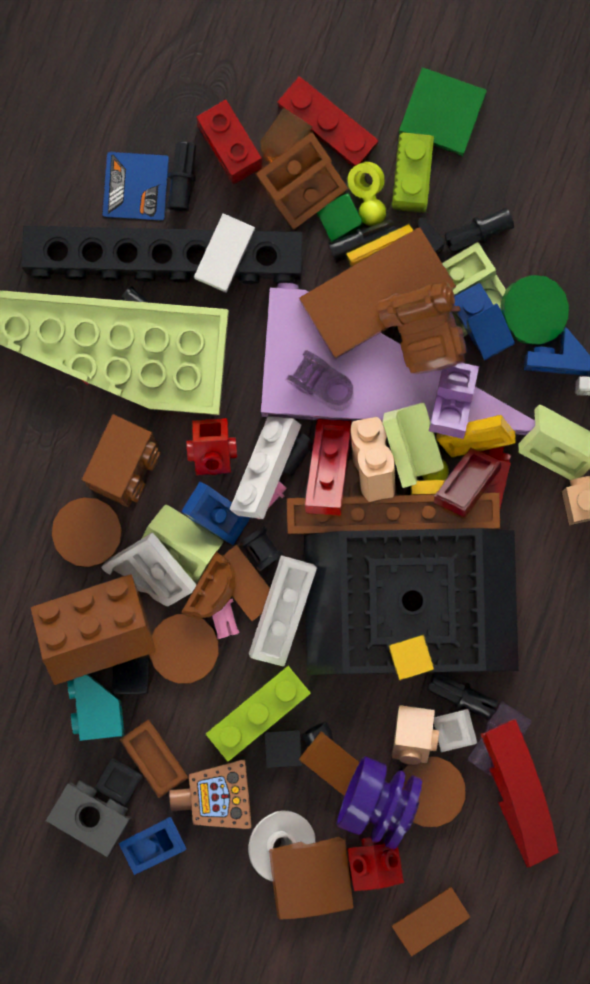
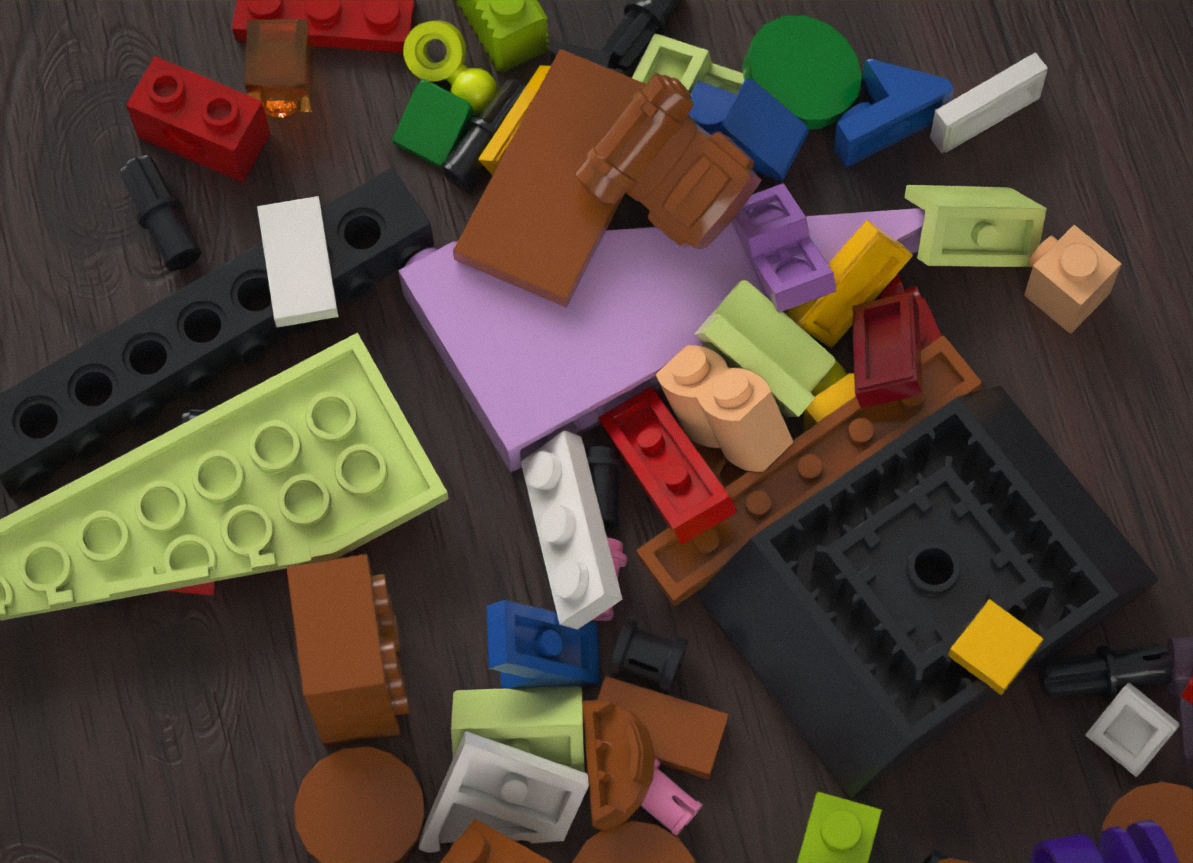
camera: 35 degrees left, 15 degrees down
blue sticker [103,152,169,220] -> none
red brick [187,418,237,475] -> none
white plate [249,555,317,667] -> none
dark orange slope [255,132,349,230] -> none
clear purple piece [285,350,354,411] -> none
light nougat brick [392,705,439,765] -> none

